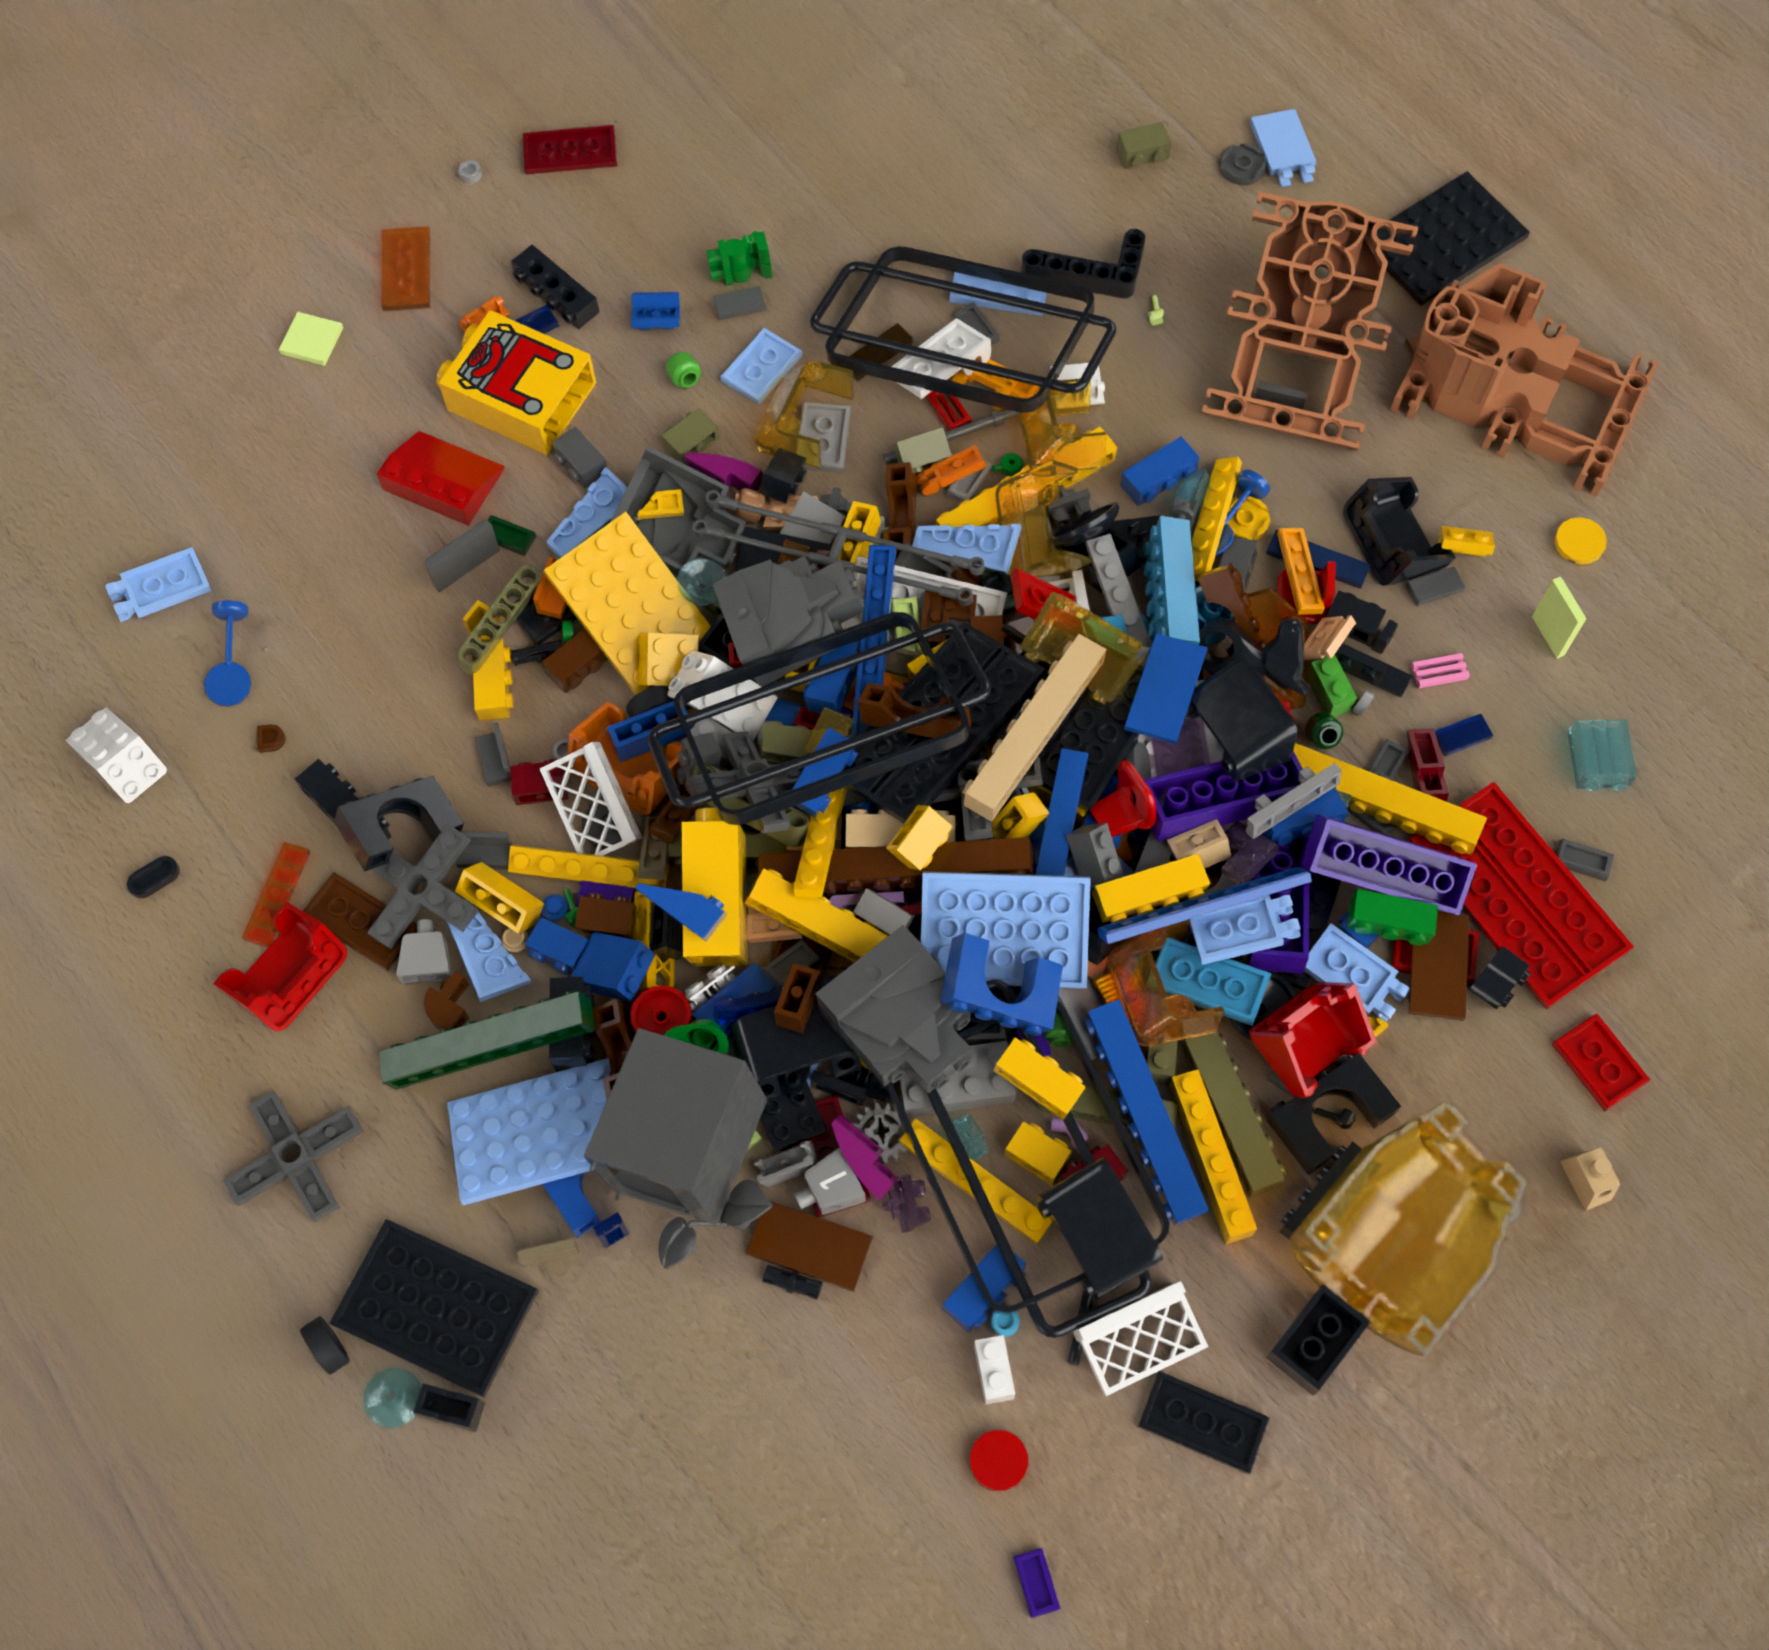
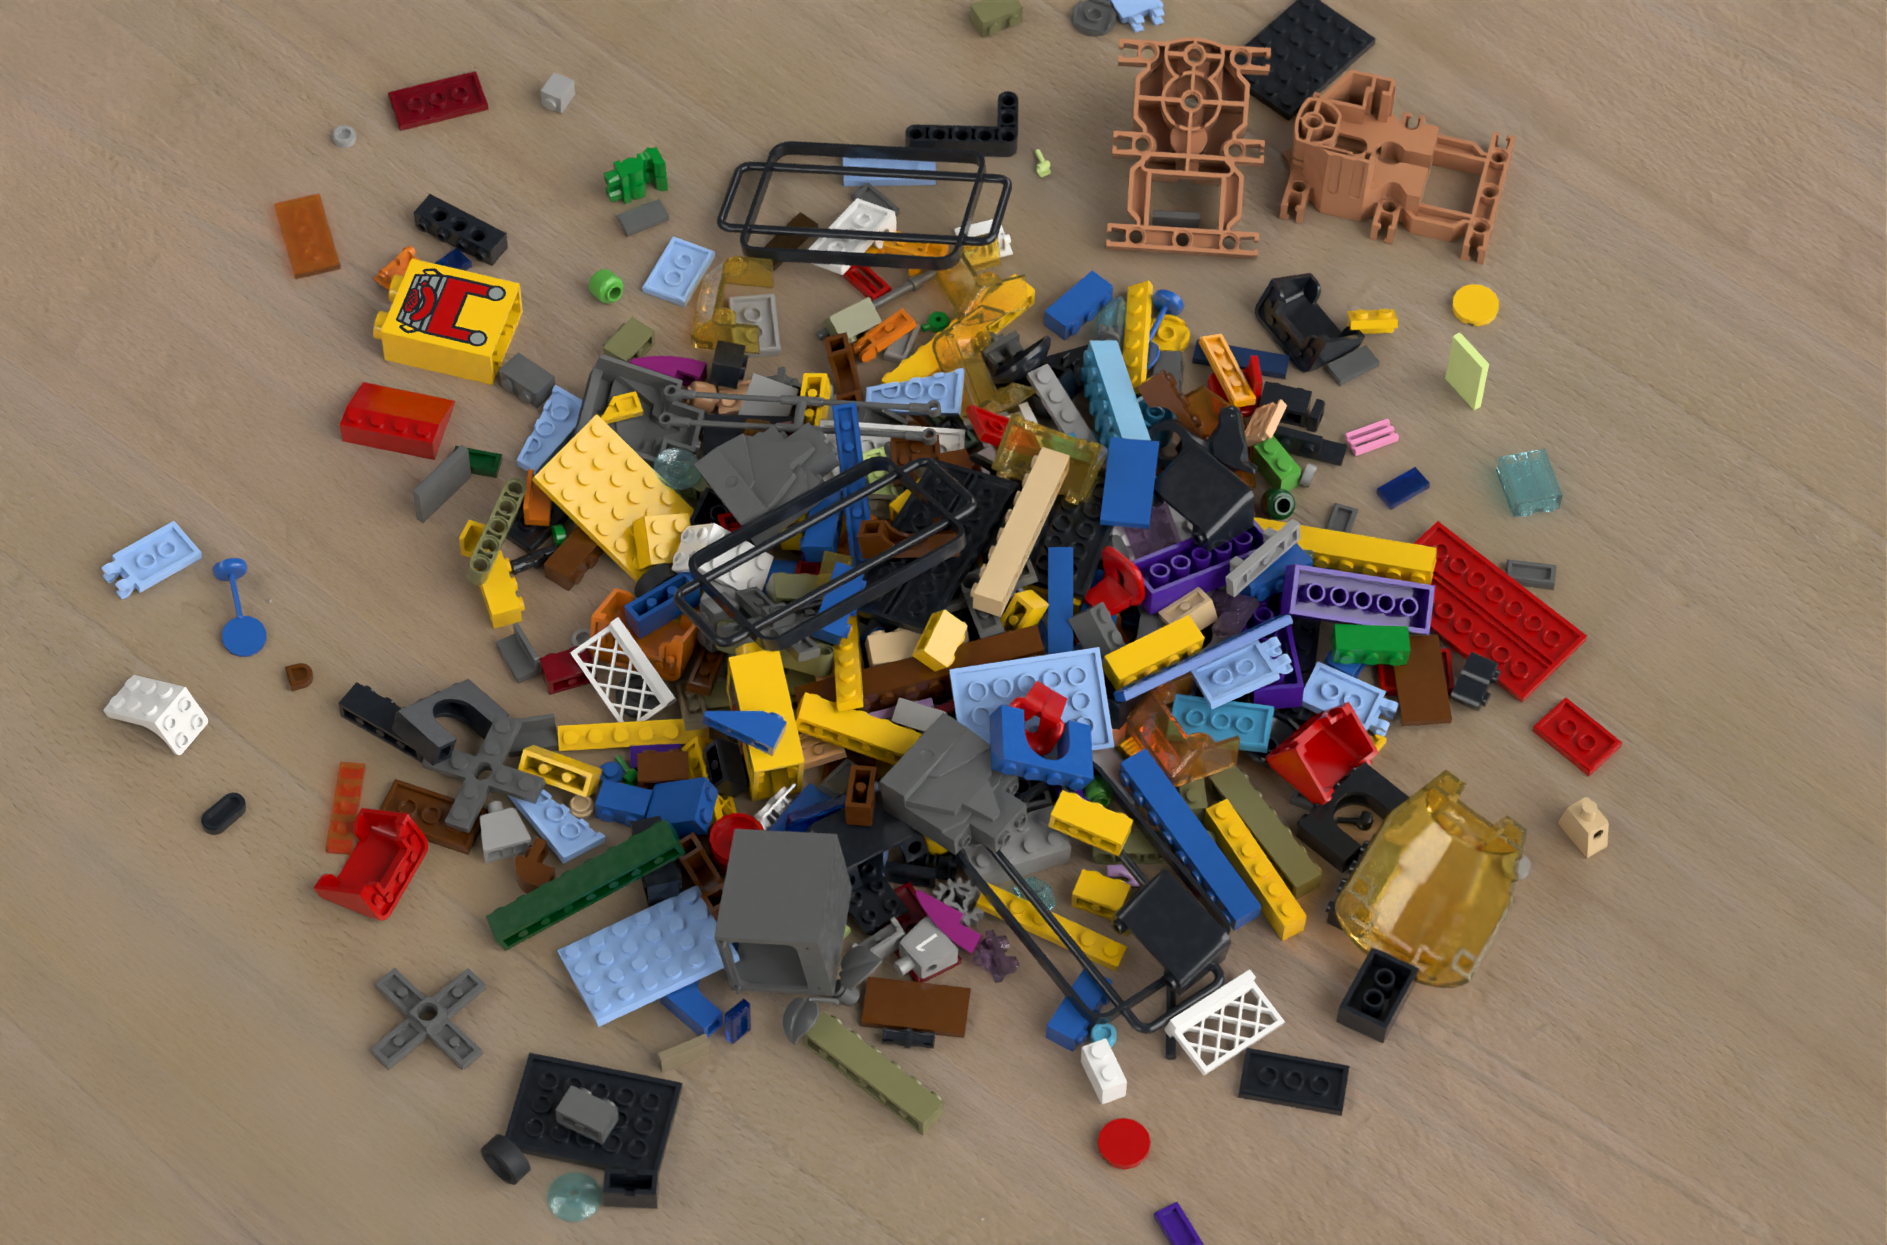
camera: 15 degrees left, 10 degrees down
yellowish green tile [279,312,343,366] -> none
blue bracket [631,292,681,330] -> none
dark red slope [1407,728,1449,802] -> none
none -> light grey brick [541,72,575,114]
none -> dark grey brick [555,1085,619,1145]
none -> olive brick [803,1011,943,1136]
none -> red piece [1009,681,1067,756]

